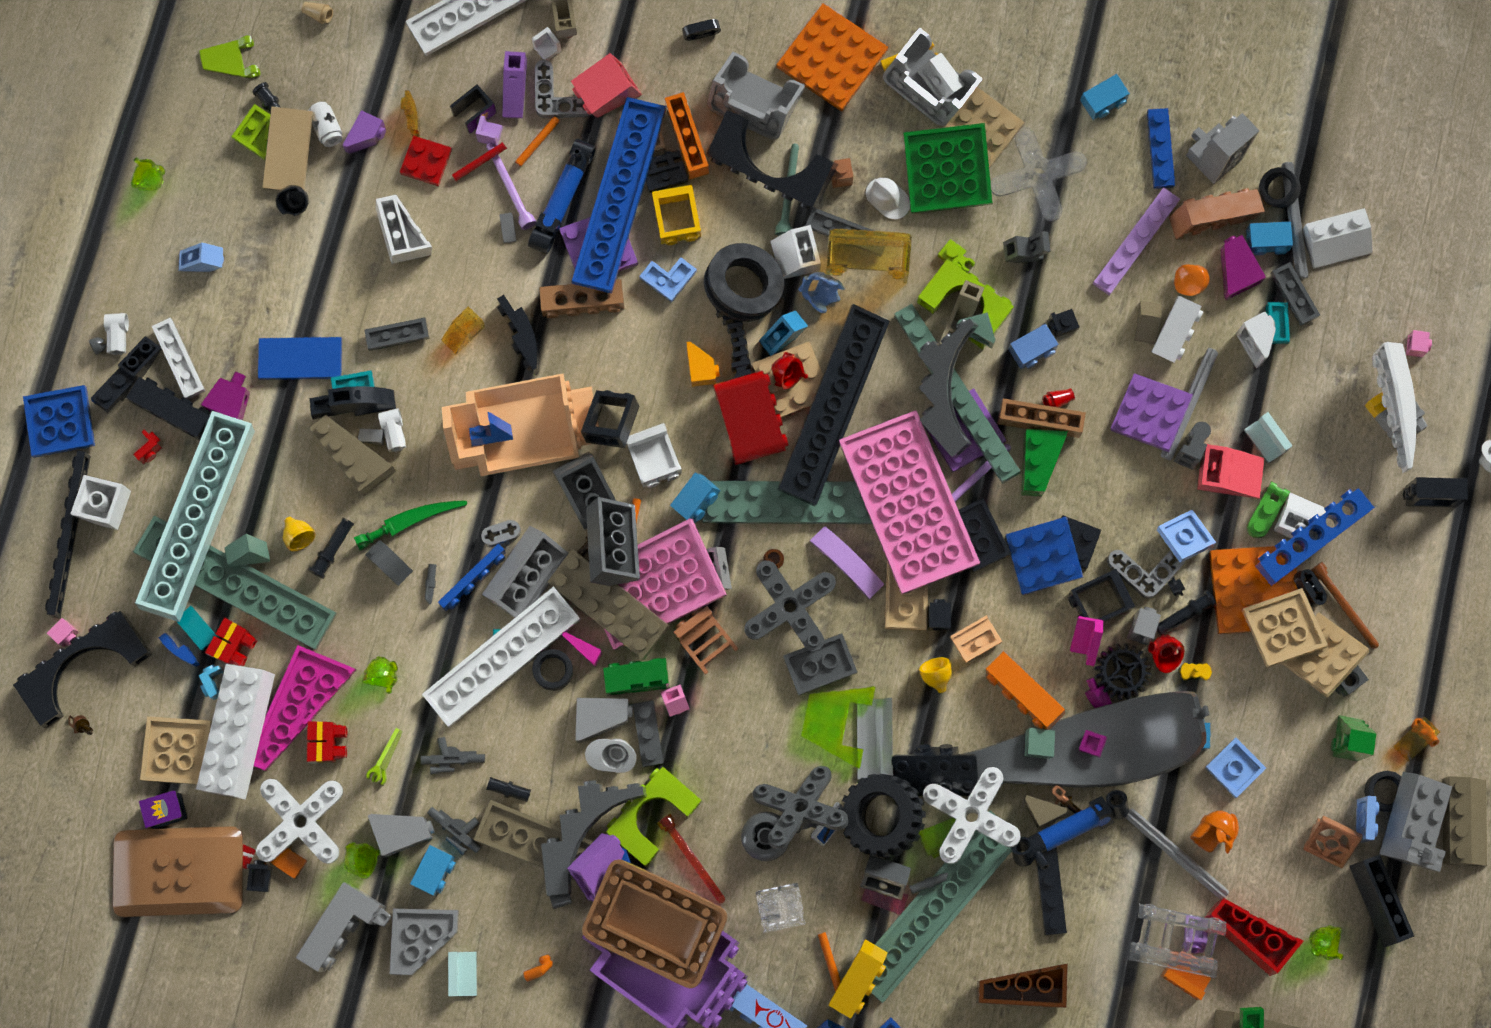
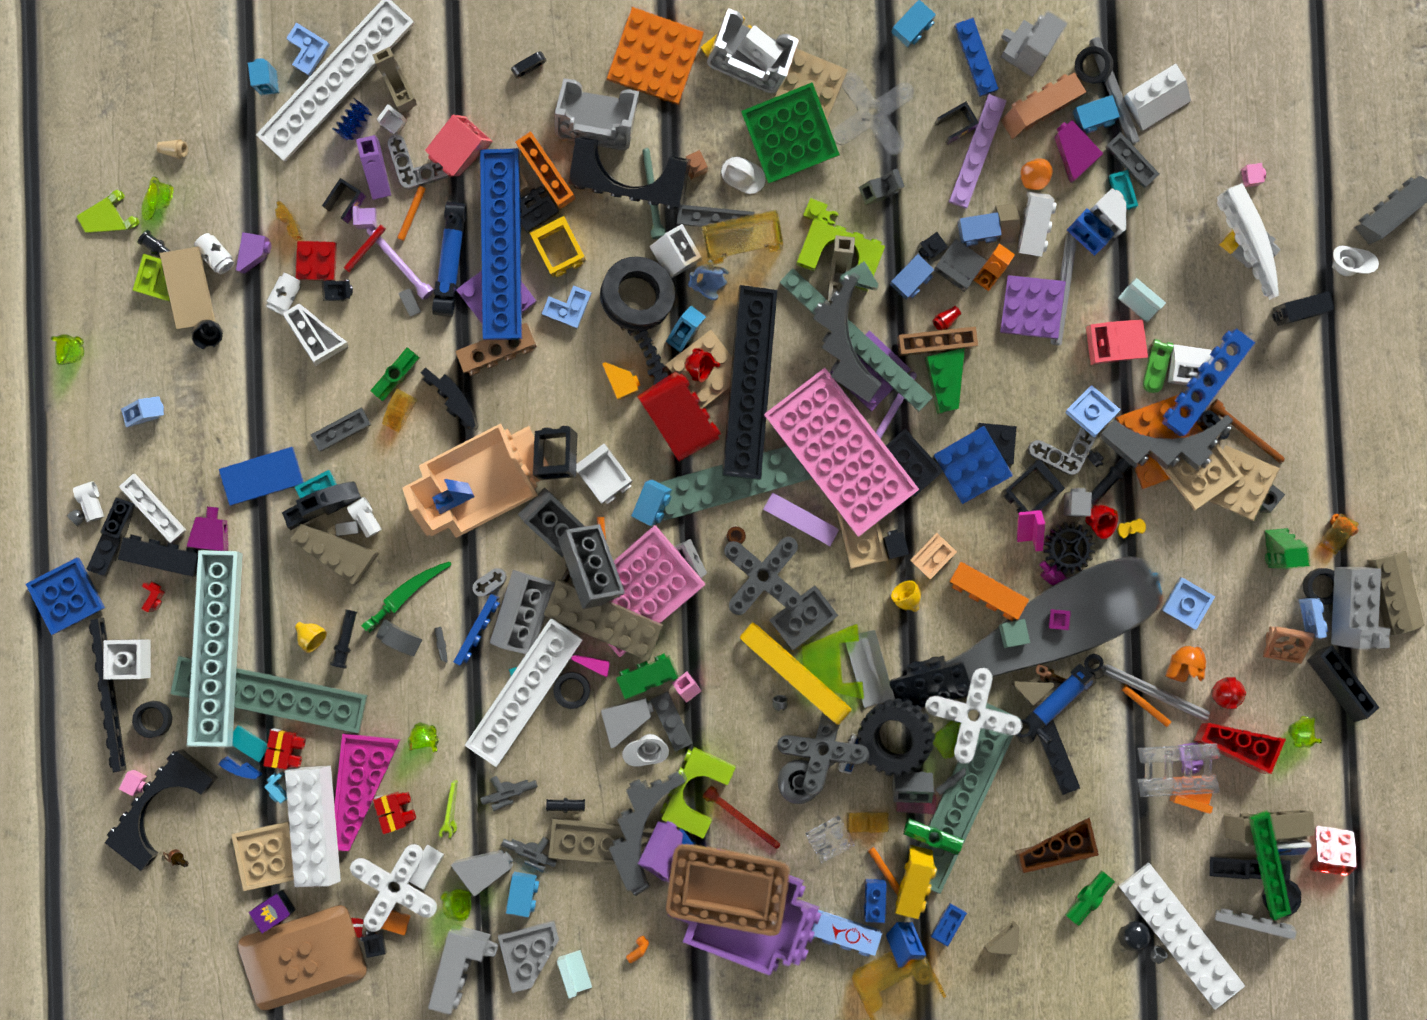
camera: 15 degrees left, 10 degrees up
sand green slope [224,534,270,567] -> none
nougat plate [674,606,738,675] -> none
dark grey legs [1174,422,1211,470] -> none
none -> black tyre [132,701,173,738]
none -> clear neon green piece [142,176,174,221]
none -> white piece [266,273,301,315]
none -> black bracket [322,279,353,301]
none -> clear blue piece [332,98,372,141]
none -> green piece [370,347,420,402]
none -> white slope [409,845,444,891]
none -> yellow beam [740,622,852,725]
none -> dark grey hinge [772,695,788,711]
none -> clear yellow slope [847,812,889,833]
none -> blue brick [864,879,887,923]
none -> green piece [903,819,964,855]
none -> dark grey bracket [934,239,986,292]
none -> black piece [935,101,979,145]
none -> medium blue brick [957,212,1002,246]
none -> orange slope [973,243,1015,291]
none -> blue brick [1067,208,1115,256]
none -> dark grey arch [1100,415,1233,471]
none -> orange bar [1122,685,1171,727]
none -> red helmet [1212,677,1246,709]

